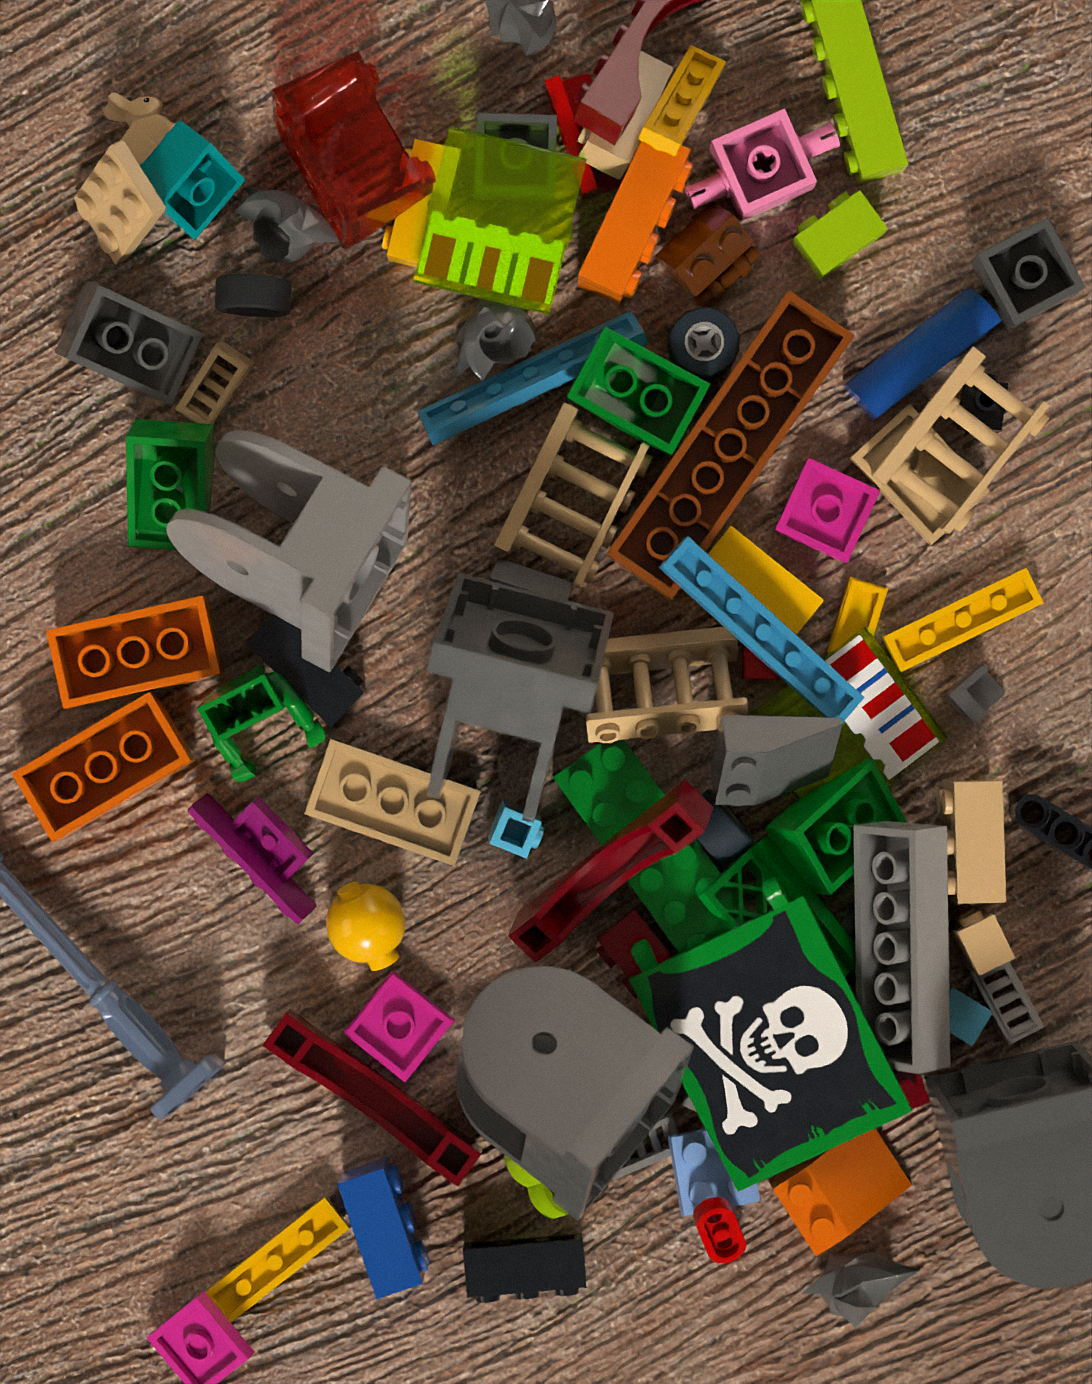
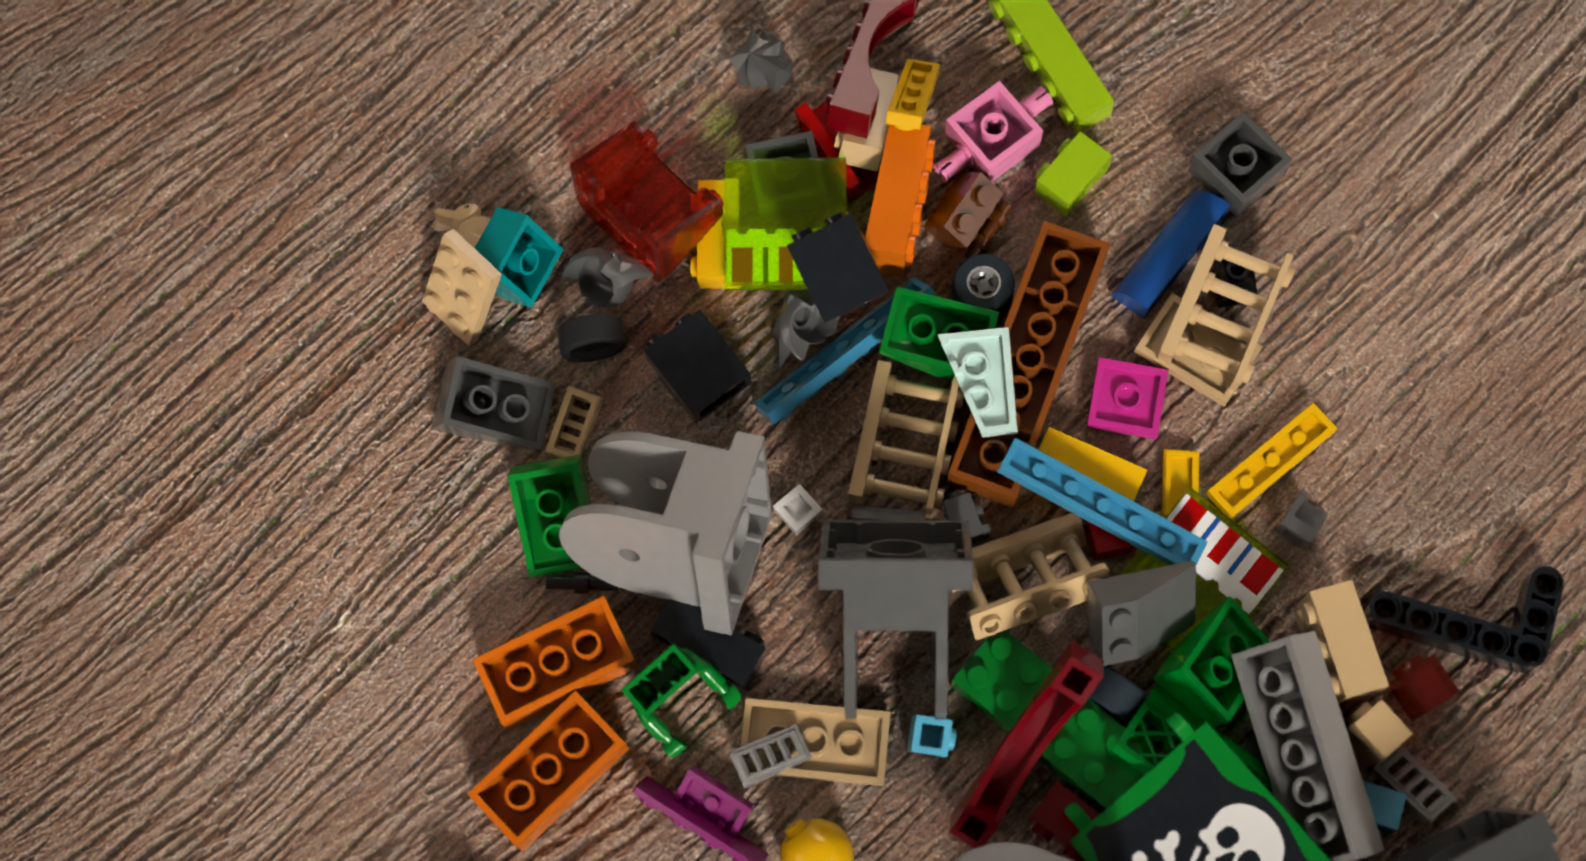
camera: 10 degrees left, 15 degrees down
none -> black bar [546,572,618,594]
none -> black brick [644,309,752,424]
none -> light grey slope [729,724,812,789]
none -> white plate [773,484,823,535]
none -> black brick [787,211,890,323]
none -> light aqua wing [937,327,1018,437]
none -> dark grey brick [942,489,991,543]
none -> clear red brick [1388,654,1460,722]

